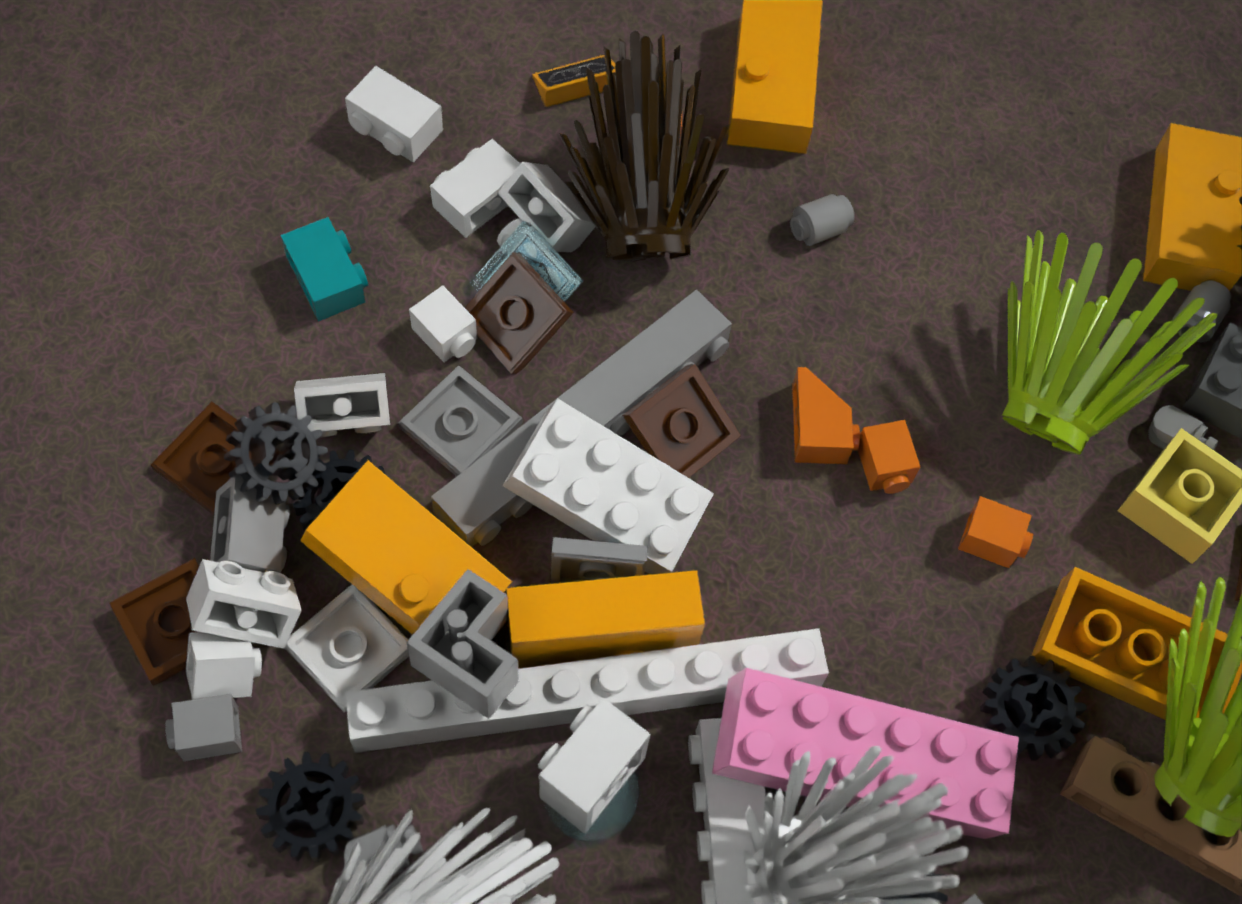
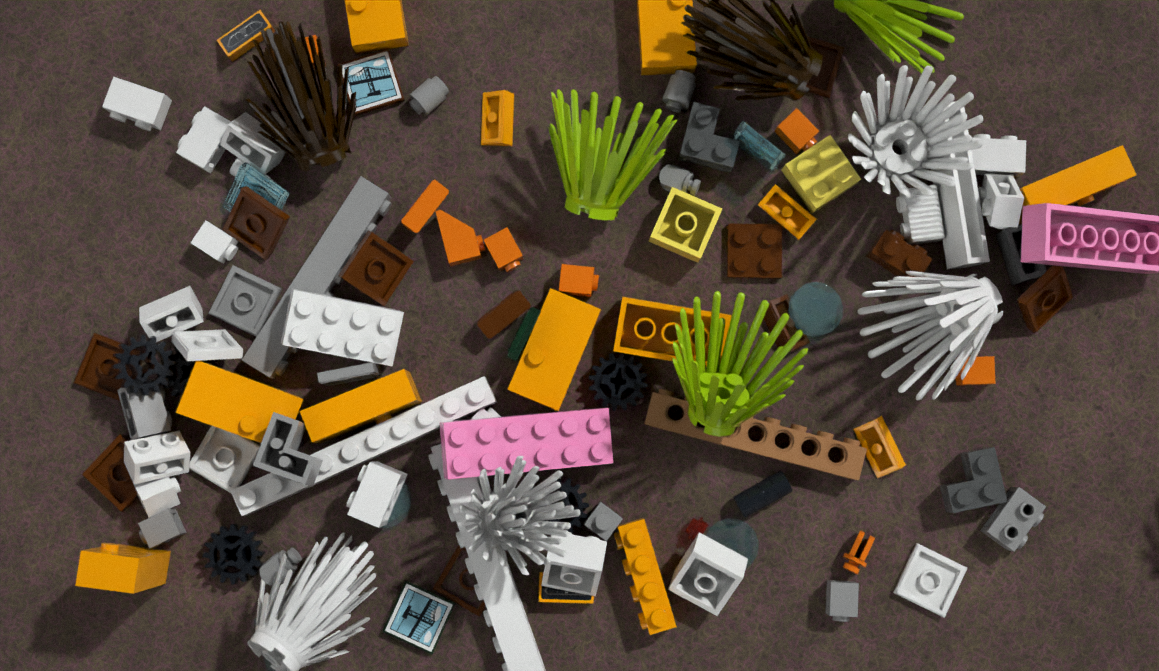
camera: 10 degrees left, 20 degrees up
teal brick [281,217,369,322] -> none
none -> light orange brick [75,543,171,594]
none -> white tile [172,329,243,361]
none -> tile [337,49,405,116]
none -> orange slope [401,179,449,233]
none -> reddish brown slope [476,290,531,339]
none -> light orange slope [481,90,514,146]
none -> clear green tile [505,307,541,362]
none -> light orange brick [507,288,601,412]

